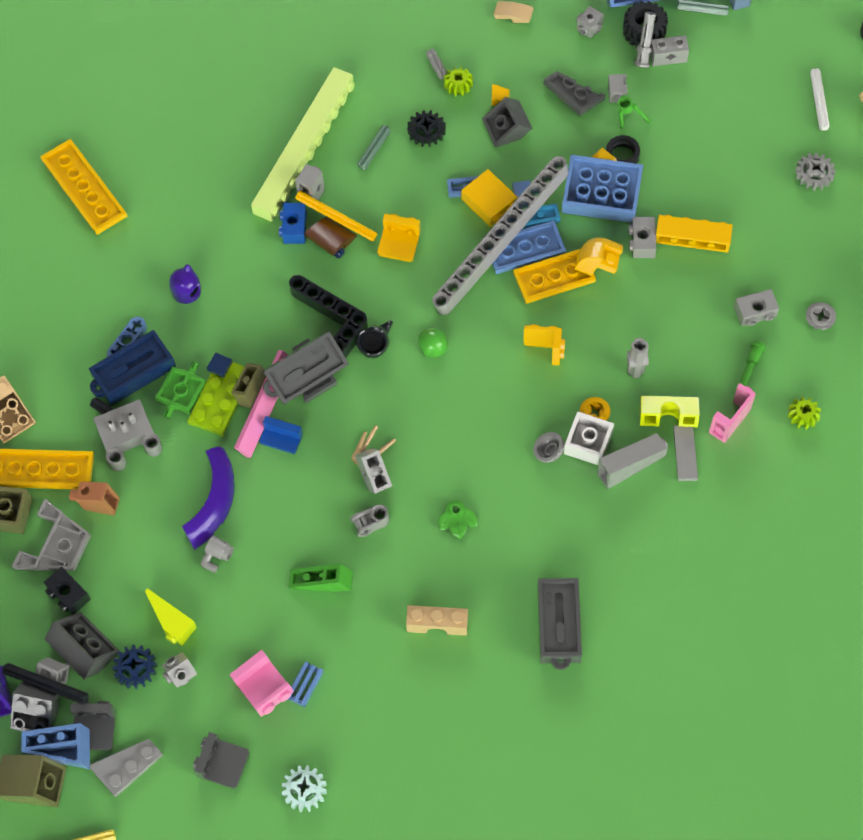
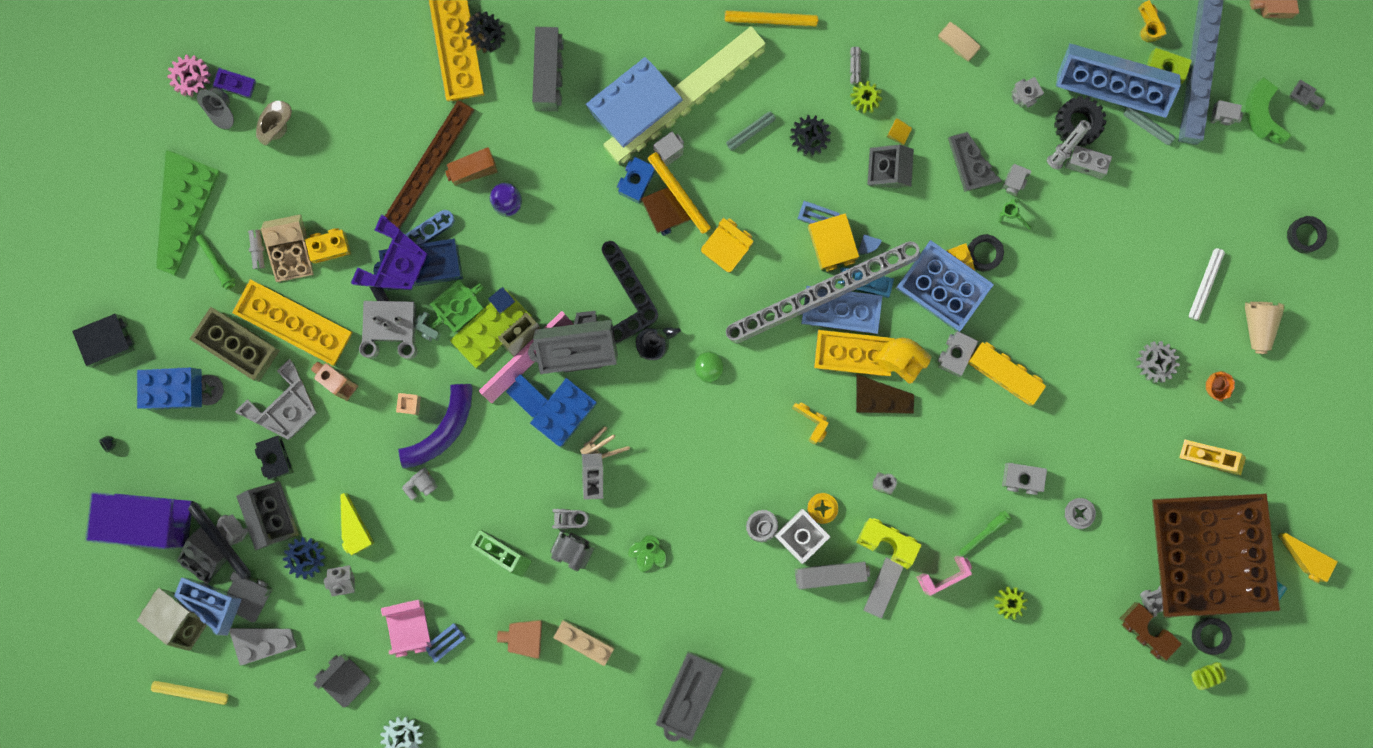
camera: 20 degrees right, 20 degrees up
none -> yellow brick [305,228,351,264]
none -> dark purple wing [351,214,428,290]
none -> reddish brown tile [385,100,475,229]
none -> light nougat panel [396,393,421,415]
none -> sand green bracket [415,312,441,342]
none -> dark orange slope [445,147,498,186]
none -> black gear [465,11,506,53]
none -> nougat torso [497,620,542,658]
none -> blue brick [530,378,597,448]
none -> dark grey brick [532,27,564,112]
none -> dark grey brick [550,530,595,571]
none -> medium blue slope [586,57,683,148]
none -> yellow axle [725,11,818,26]
none -> dark brown wing [856,374,914,414]

